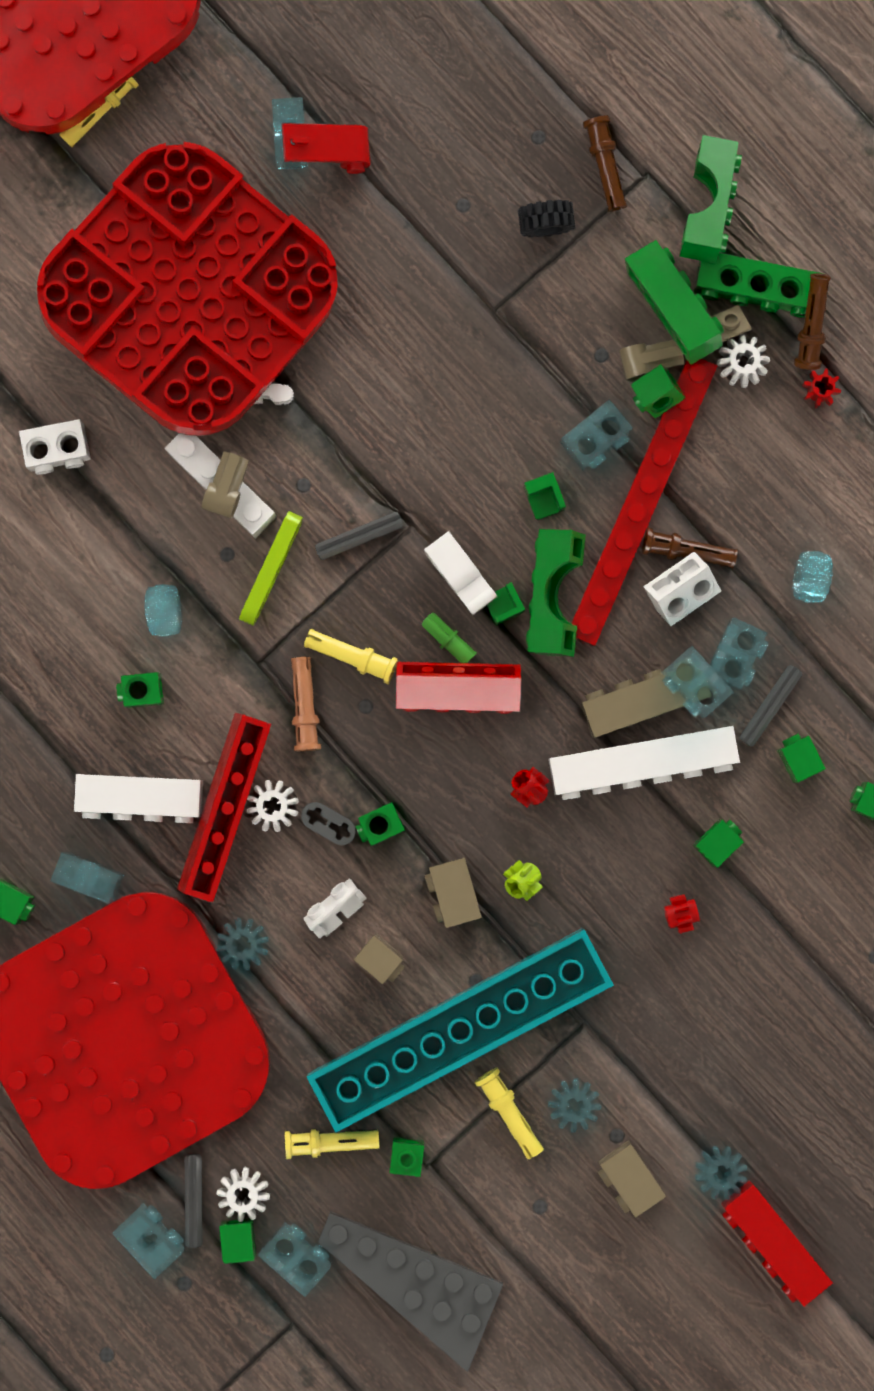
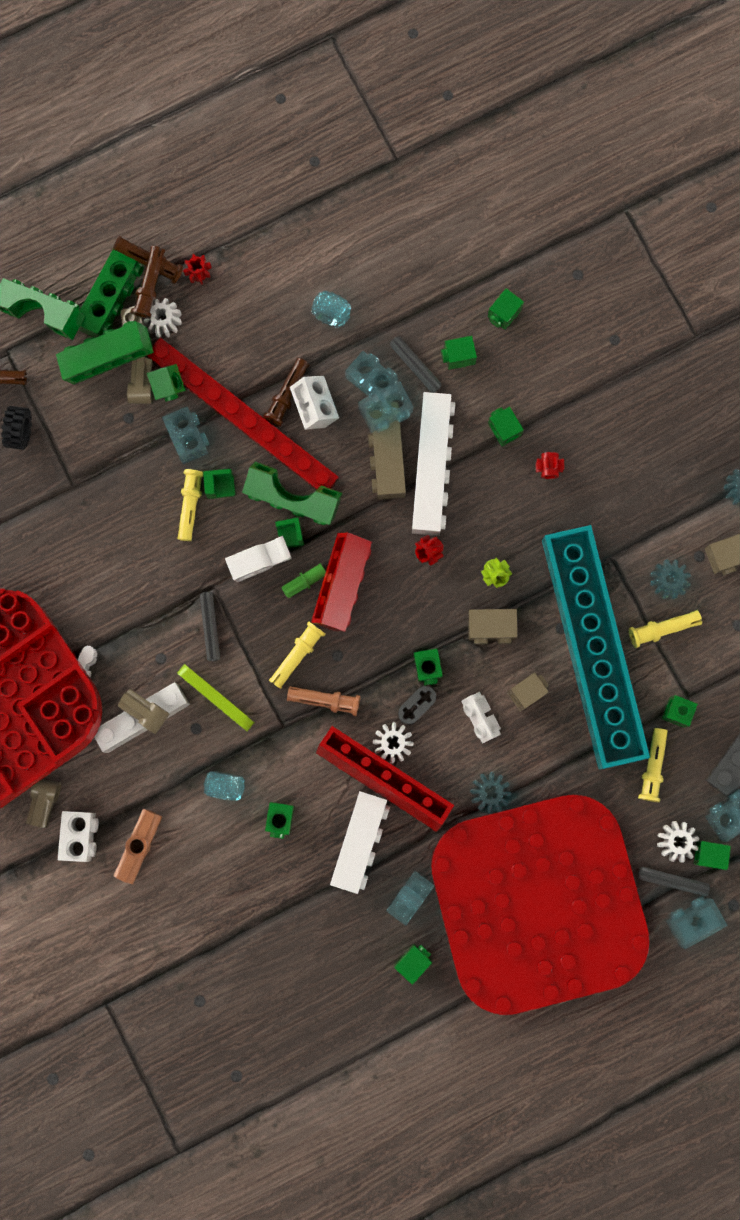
camera: 70 degrees left, 5 degrees down
none -> dark tan piece [26,778,61,828]
none -> nougat piece [114,808,163,884]
none -> reddish brown pin [131,246,165,319]
none -> light yellow pin [177,469,204,541]

